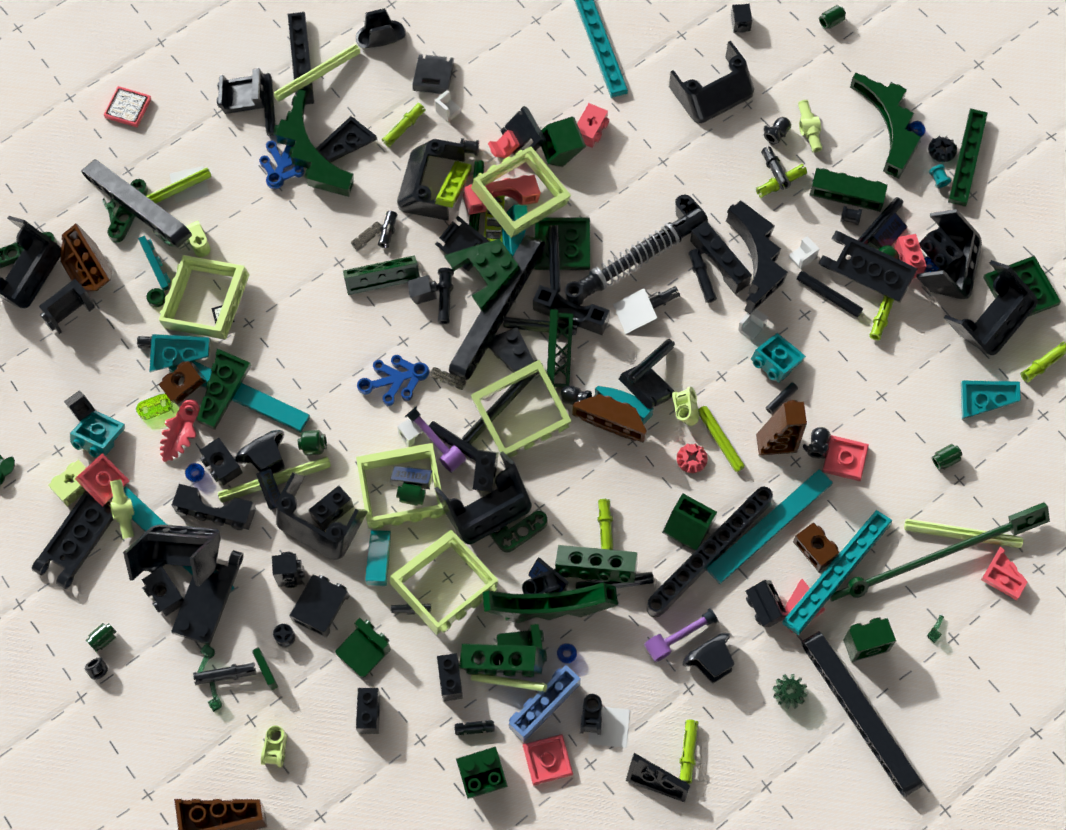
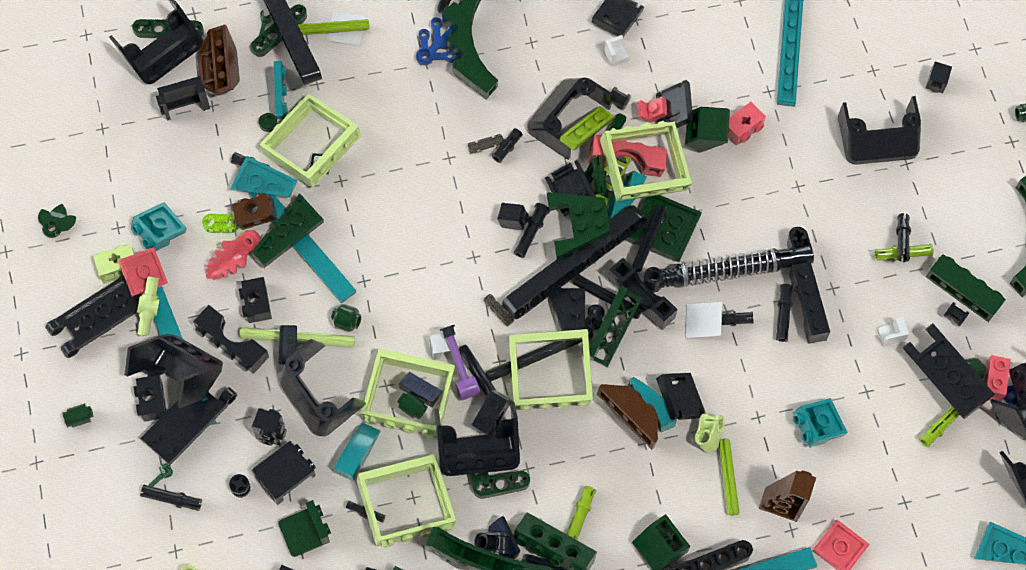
camera: 20 degrees right, 0 degrees up
black brick [64,390,95,421] -> none
black tile [85,657,108,680] -> none
clear blue plate [185,463,205,482] -> none
yellowish green piece [186,221,211,257] -> none
clear green hand [208,682,222,712] -> none
black piece [235,430,285,474] -> none
dark green tile [252,647,278,690] -> none
black brick [309,485,354,531] -> none
black wing [316,116,377,163] -> none
dark green fence [343,255,420,295] -> none
blue plant [357,355,429,406] -> none
lime pin [382,103,426,147] -> none
black animal [560,385,592,405] -> none
black axle [627,339,675,383] -> none
coral gear [677,443,708,473] -> none
black arch [726,200,788,314] -> none
white panel [738,309,768,340] -> none
black animal [763,117,792,145] -> none
black piece [765,382,798,414] -> none
black axle [797,271,863,317] -> none
yellowish green pin [798,100,822,153] -> none
black animal [802,427,831,459] -> none
black axle [858,197,903,244] -> none
slope [871,212,907,249] -> none
none -> black bush [585,304,605,330]
none -> dark green pin [591,155,607,194]

